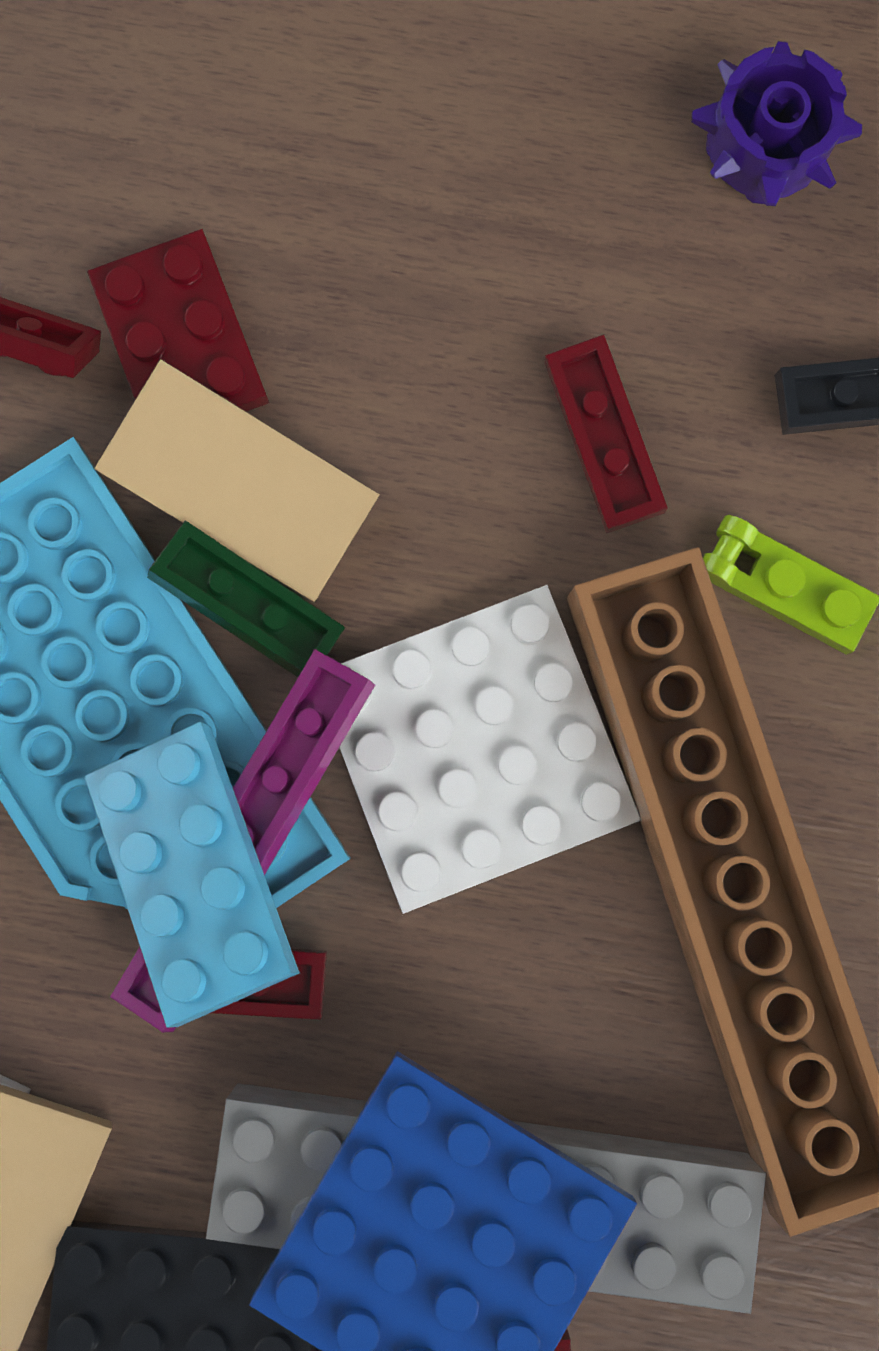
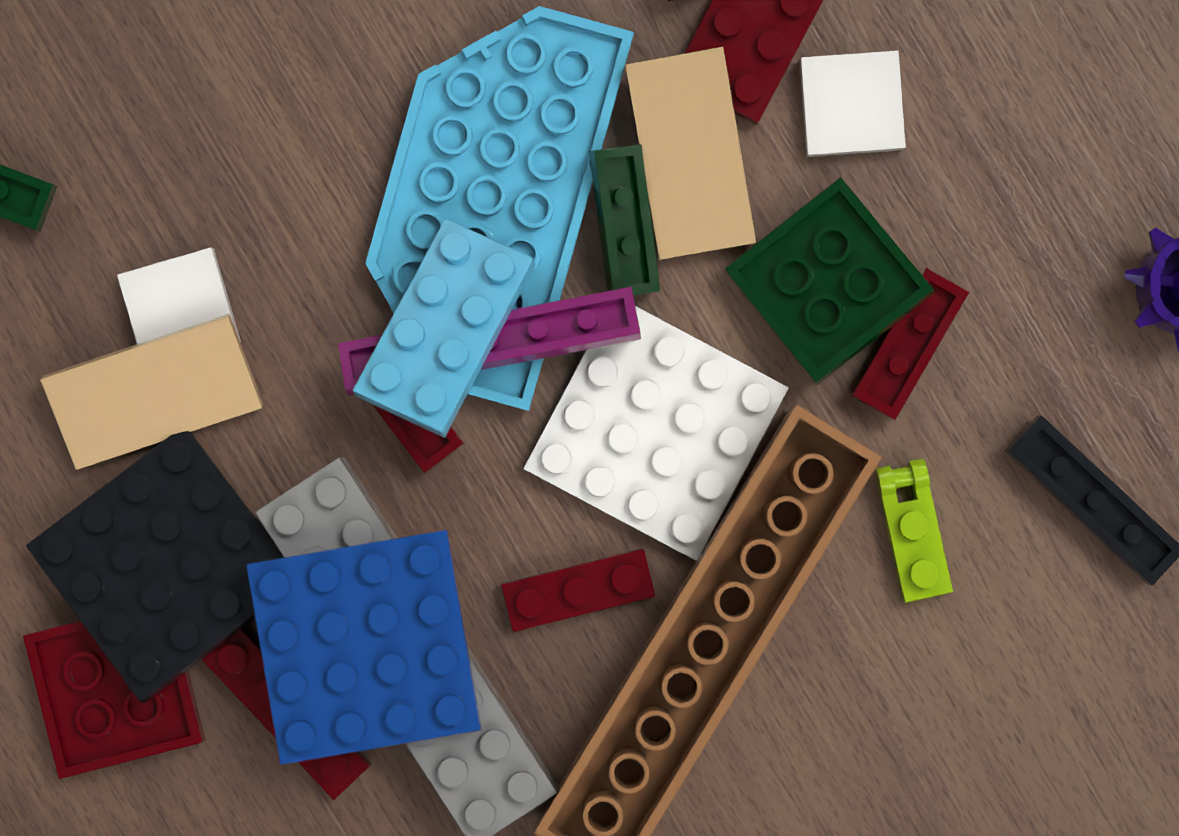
camera: 55 degrees right, 5 degrees up
none -> dark red plate [501,548,656,632]
none -> dark green plate [725,177,934,385]
none -> white tile [799,51,906,157]

